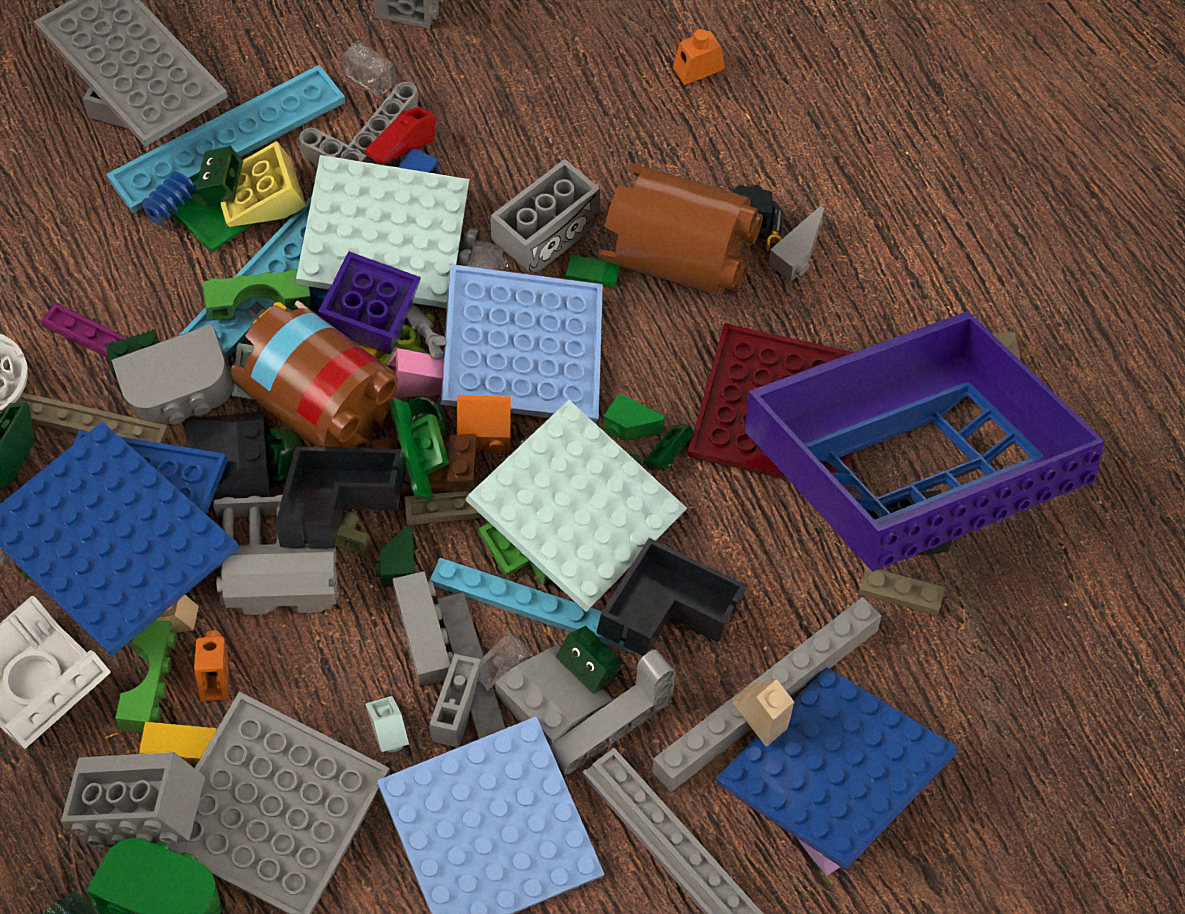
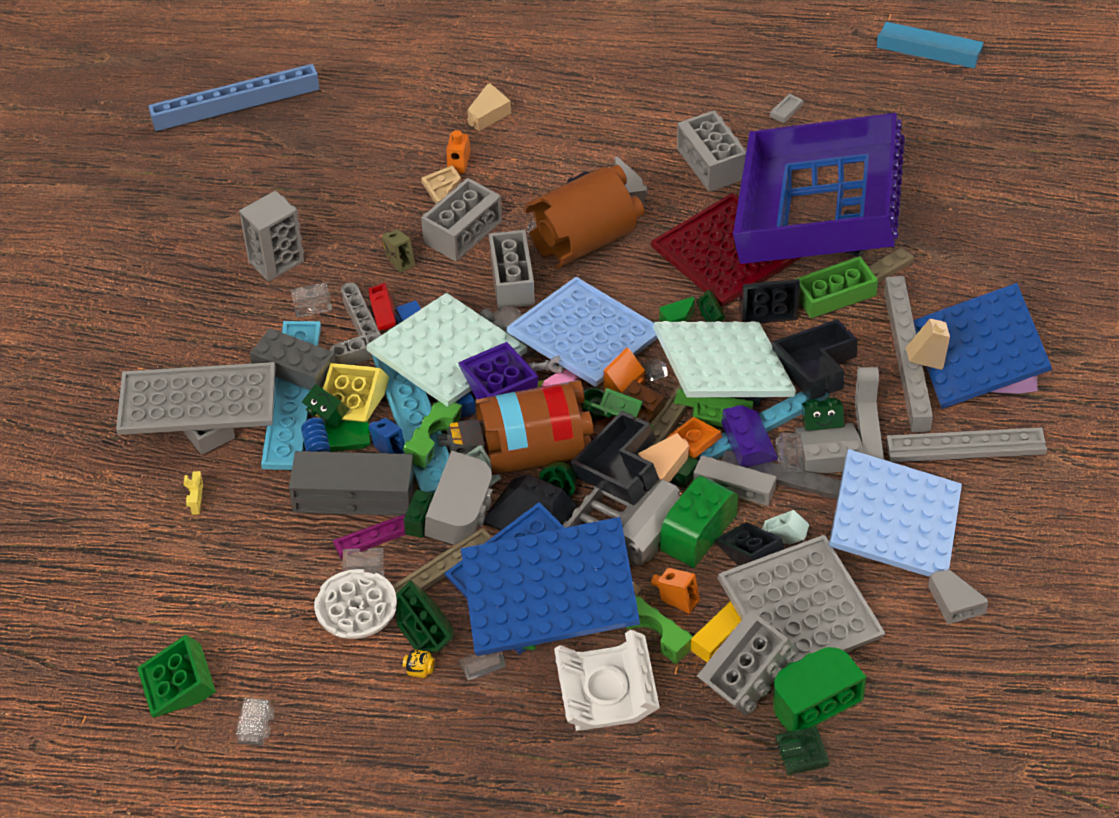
camera: 50 degrees left, 10 degrees down
light grey slope [429,654,481,748] -> none
green tile [566,255,620,289] -> none
none -> light yellow plate [183,471,203,515]
none -> dark grey brick [250,328,336,390]
none -> dark grey brick [289,451,415,516]
none -> clear brick [342,548,385,577]
none -> blue torso [368,418,405,454]
none -> olive torso [382,229,416,273]
none -> tan wing [421,165,461,204]
none -> light grey brick [421,178,502,262]
none -> tan slope [467,83,511,131]
none -> light nougat slope [638,433,689,483]
none -> green brick [660,476,738,568]
none -> orange plate [666,417,722,458]
none -> light grey brick [677,110,747,192]
none -> black slope [715,522,785,566]
none -> dark purple slope [721,405,778,468]
none -> black slope [739,279,800,324]
none -> light grey tile [770,94,804,123]
none -> bright green brick [796,256,878,318]

